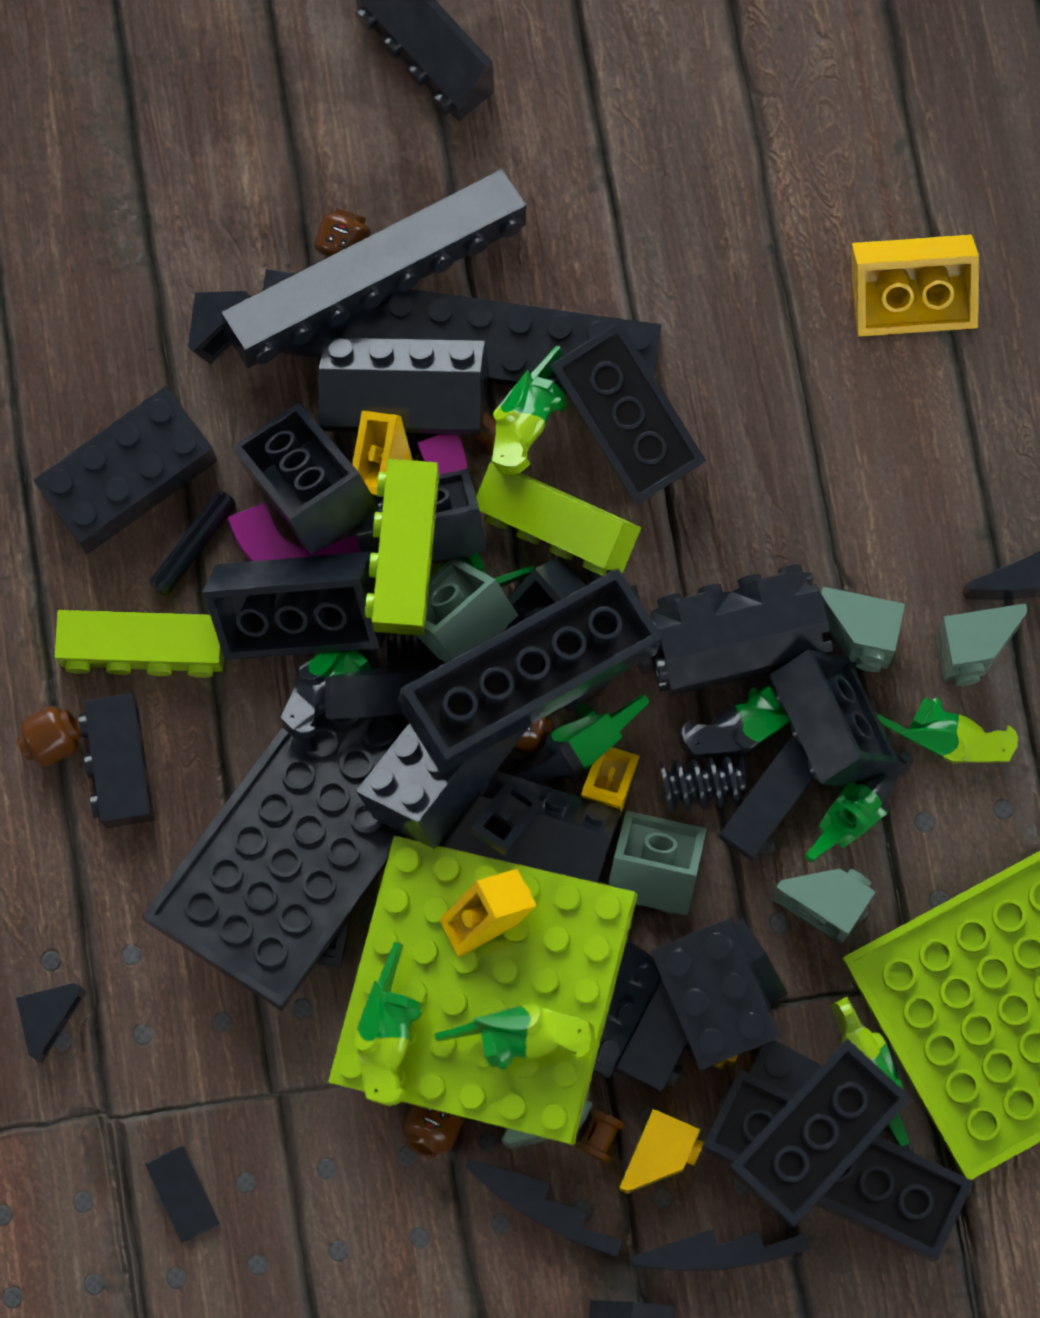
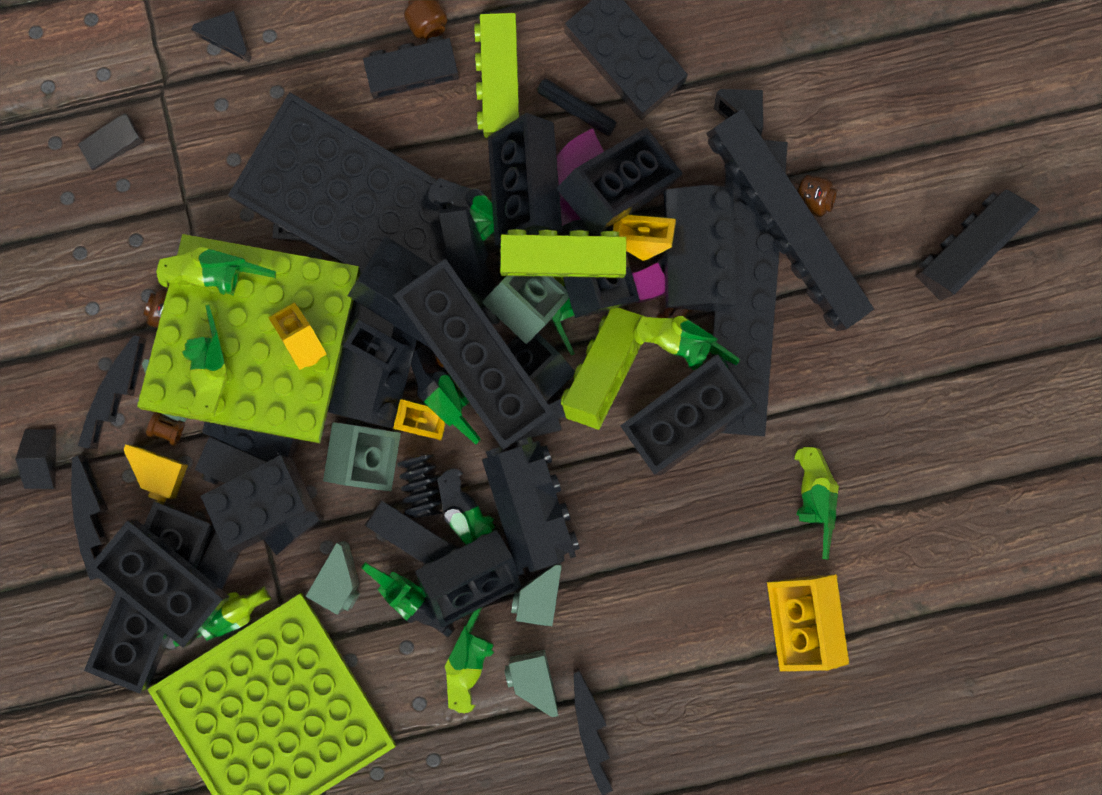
camera: 85 degrees right, 10 degrees up
none -> animal [794,447,839,560]

